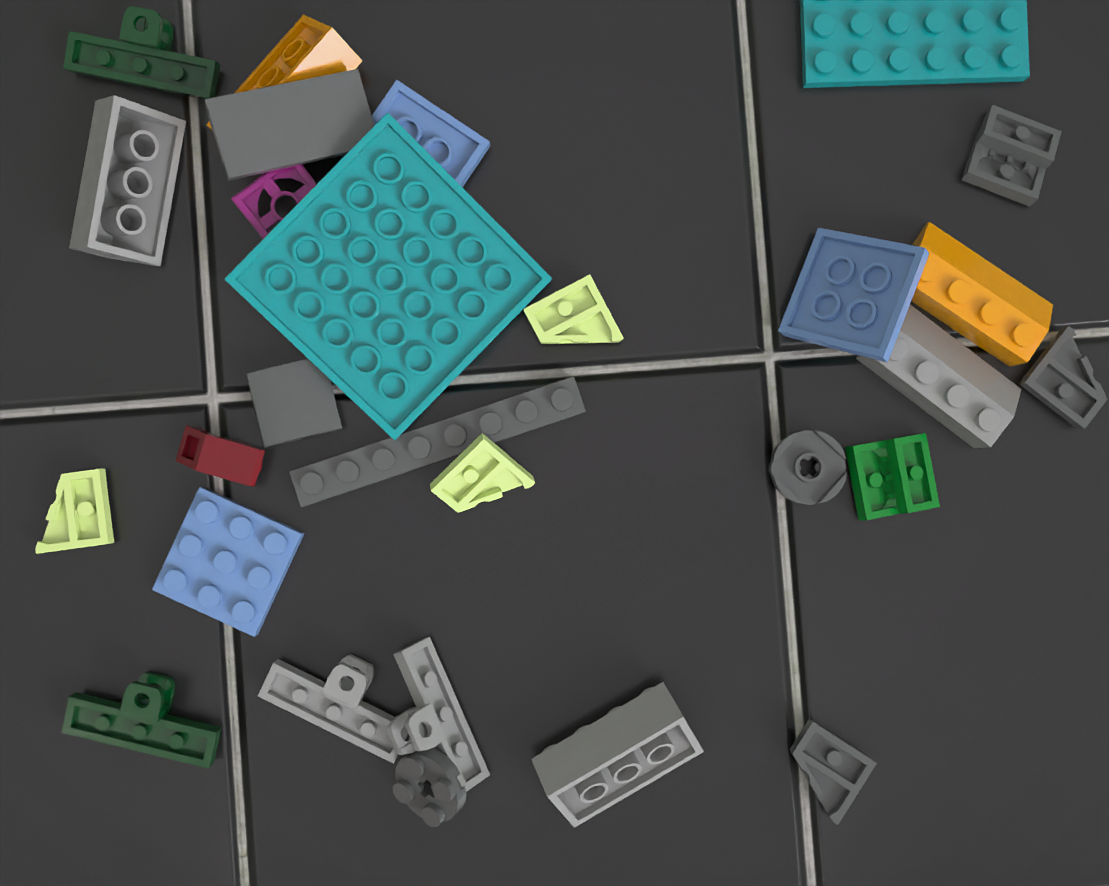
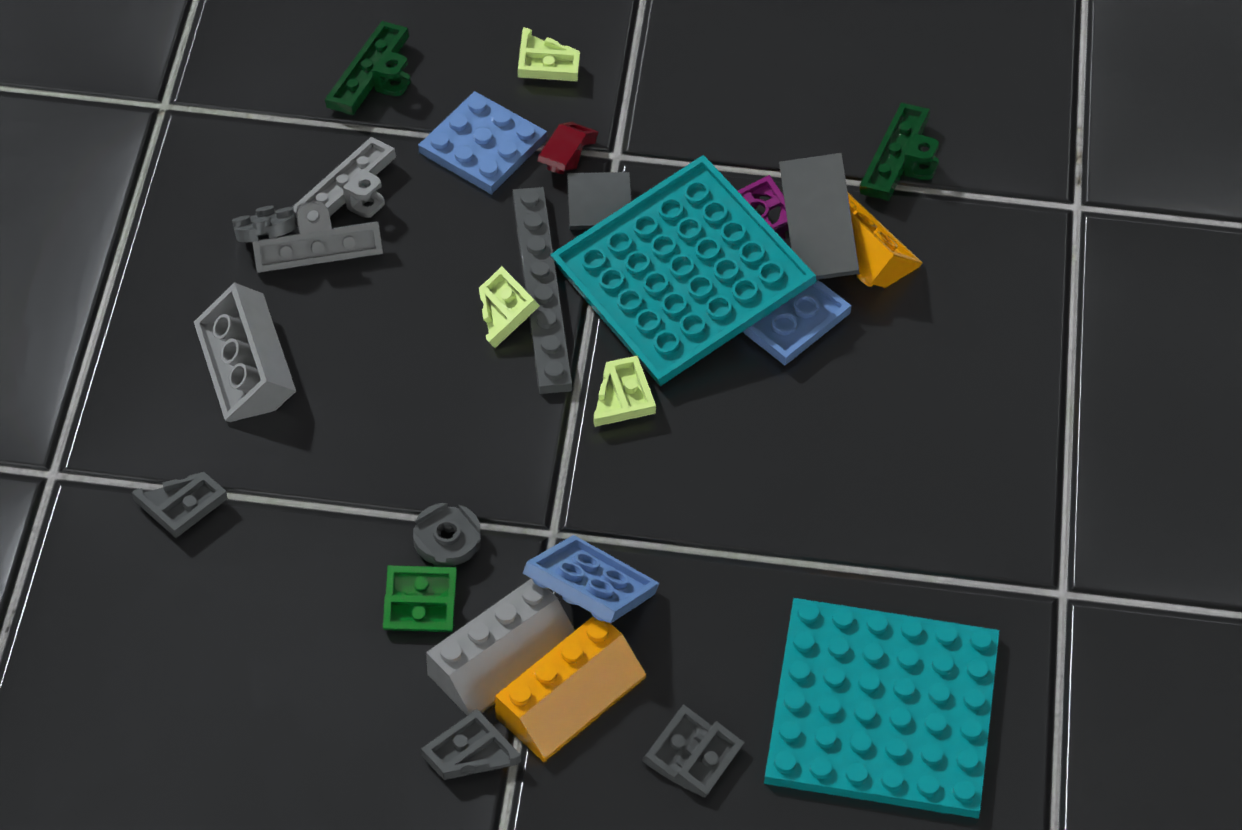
camera: 95 degrees right, 35 degrees down
light grey slope [69,95,186,266] -> none

